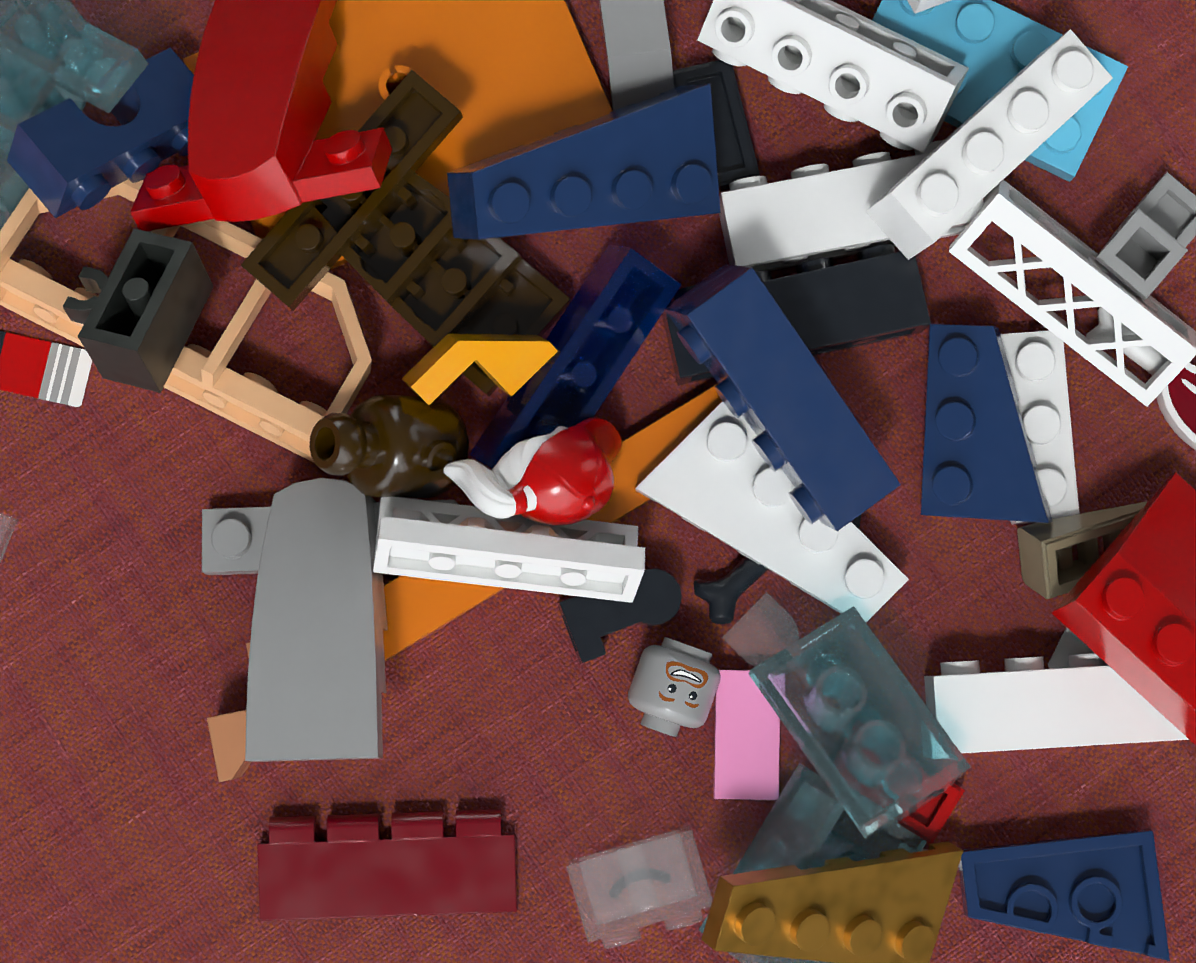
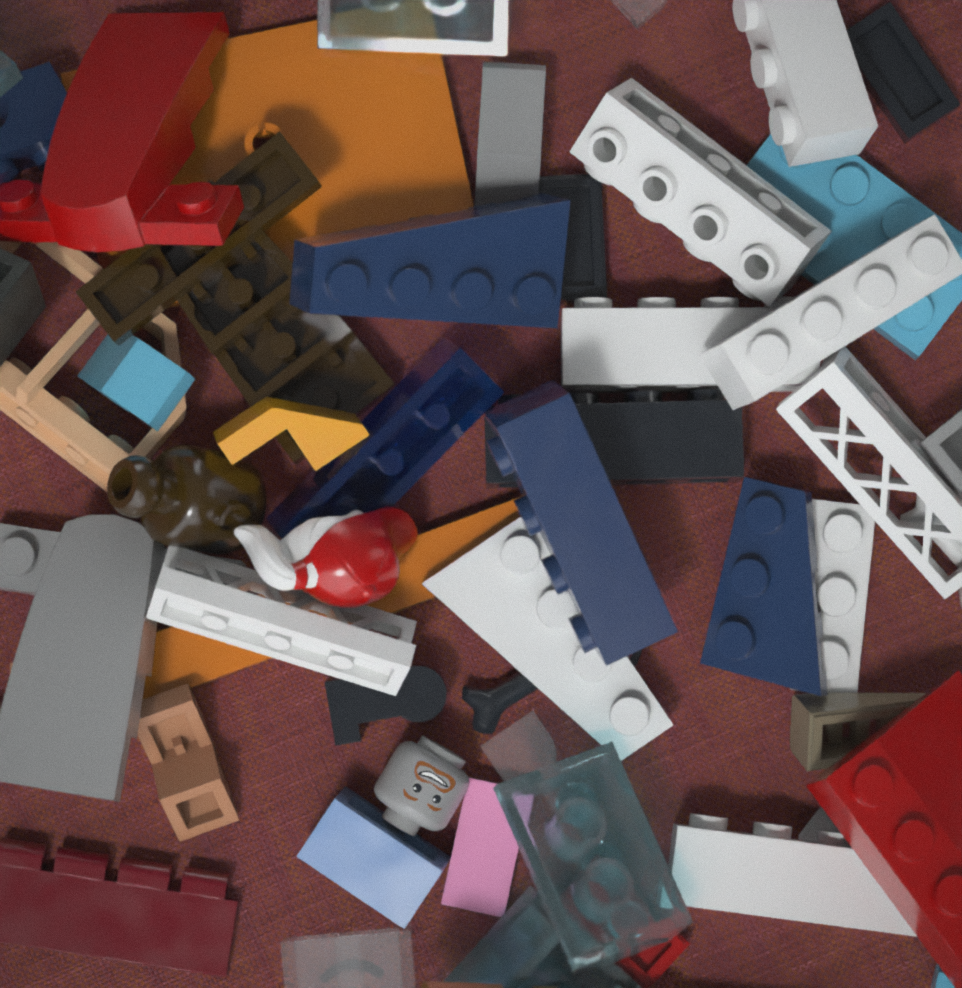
camera: 15 degrees right, 0 degrees up
none -> medium azure slope [77,334,195,431]
none -> nougat slope [137,683,240,842]
none -> medium blue hinge [296,786,451,929]

